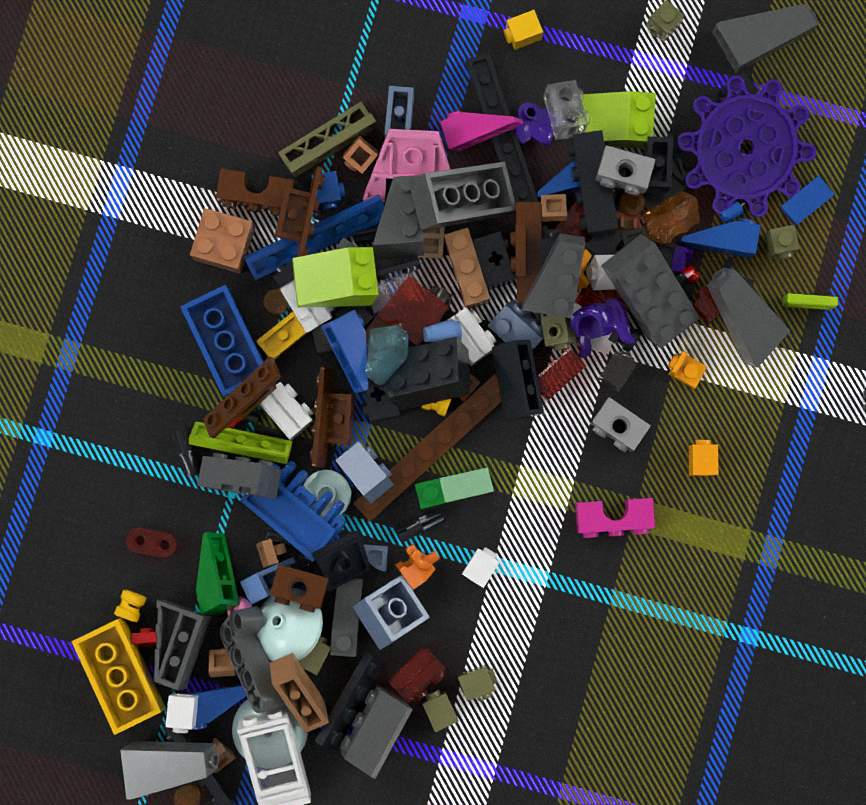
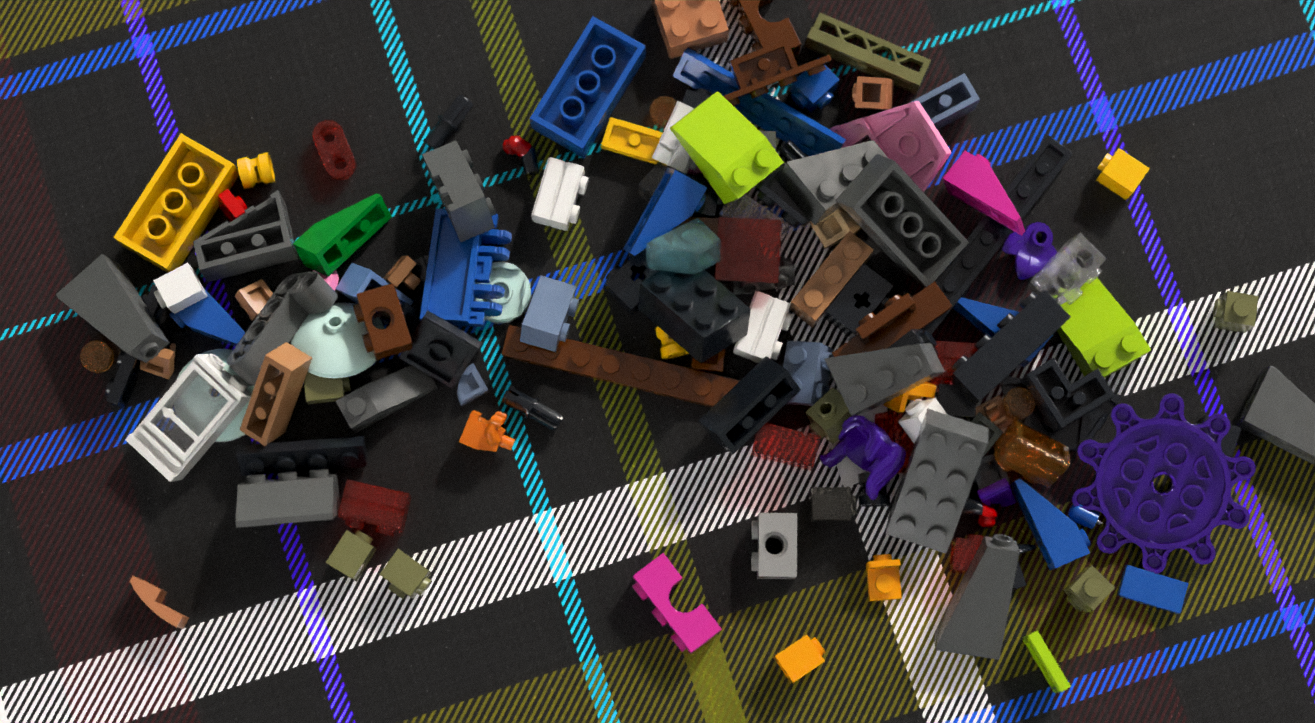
camera: 50 degrees right, 5 degrees down
lime tile [189,421,293,464] -> none
reddish brown bracket [203,357,281,438] -> none
reddish brown bracket [310,367,355,468] -> none
sand blue brick [353,575,430,650] -> none
slope [415,467,494,509] -> none
medium blue cone [423,319,462,342] -> none
white brick [462,547,500,588] -> none
medium nougat tile [541,194,567,222] -> none
light grey brick [595,146,655,195] -> none

